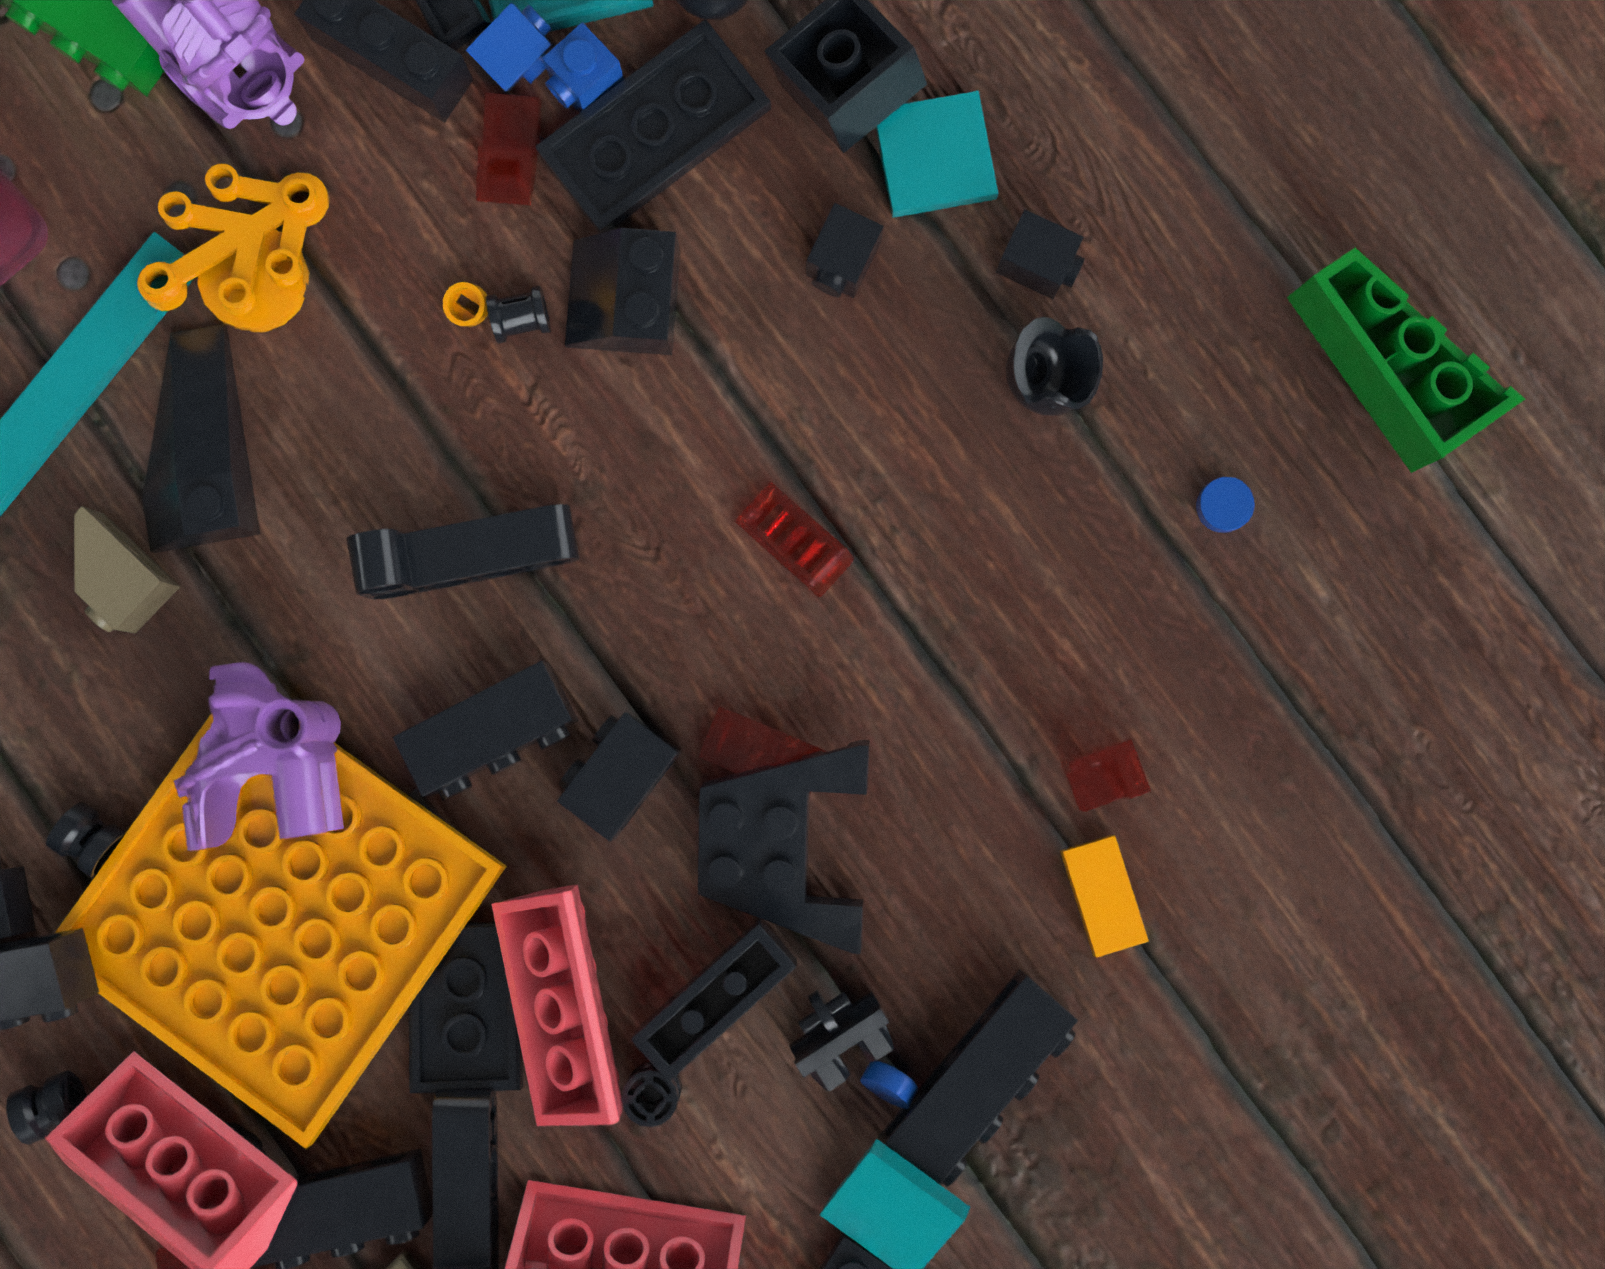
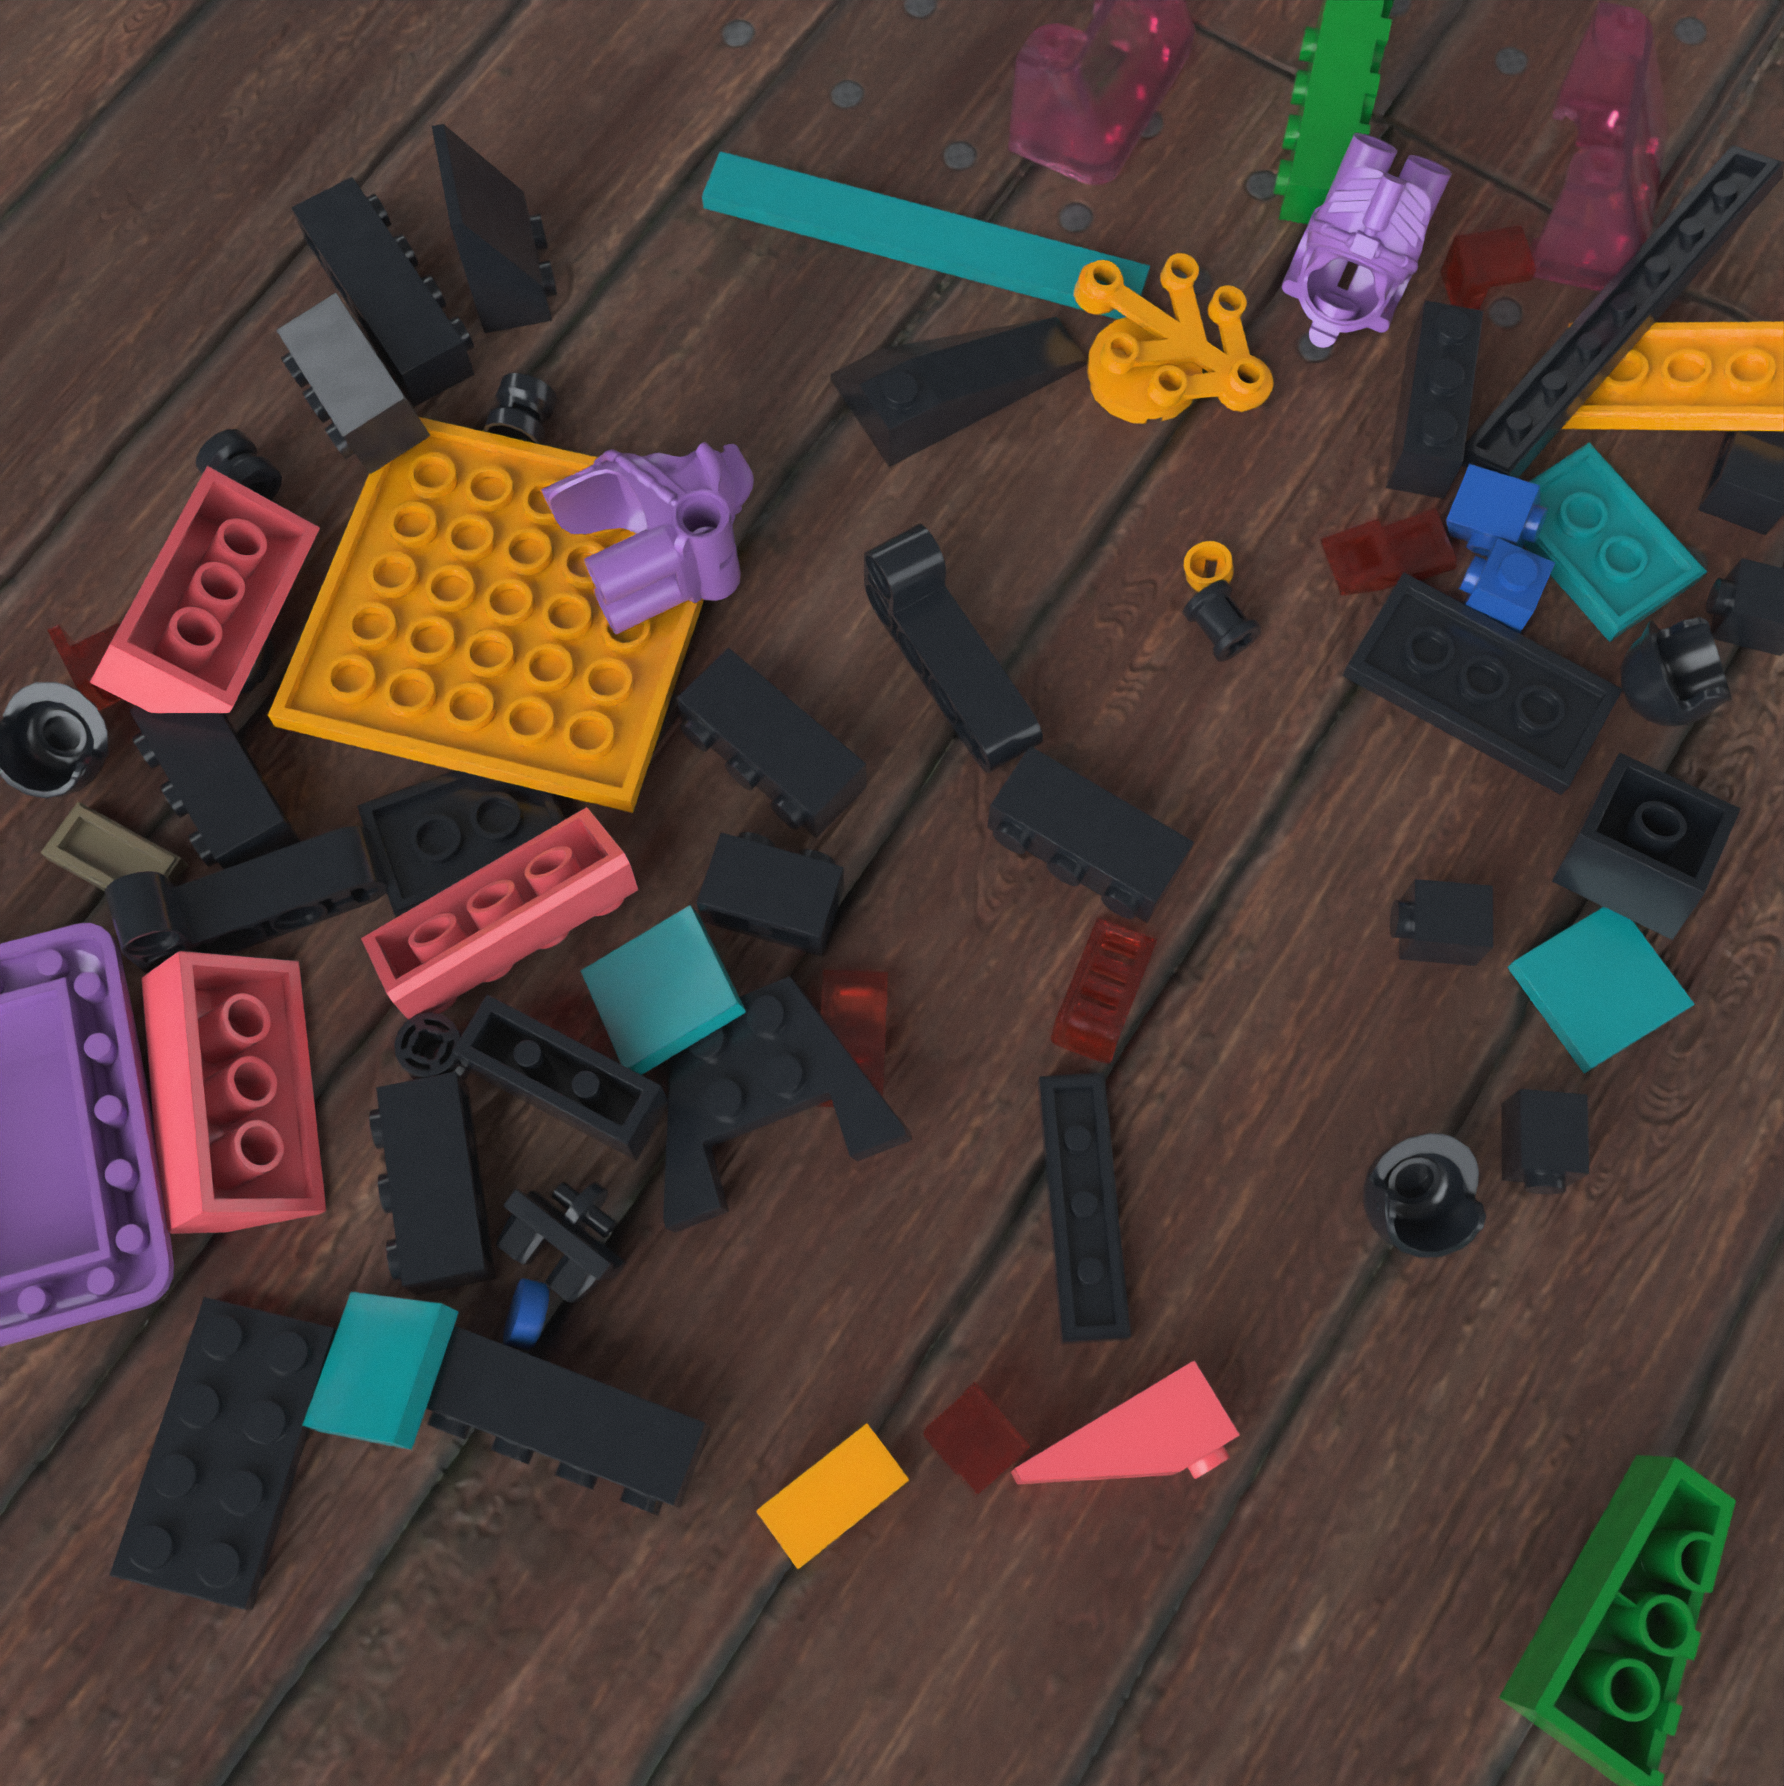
camera: 70 degrees right, 15 degrees down
dark tan slope [74,506,181,633] -> none
black slope [565,228,681,355] -> none
blue tile [1196,477,1255,533] -> none
none -> black brick [369,1071,496,1295]
none -> teal tile [581,905,746,1075]
none -> black brick [987,746,1194,923]
none -> coral slope [1011,1360,1240,1484]
none -> black tile [1037,1073,1131,1345]

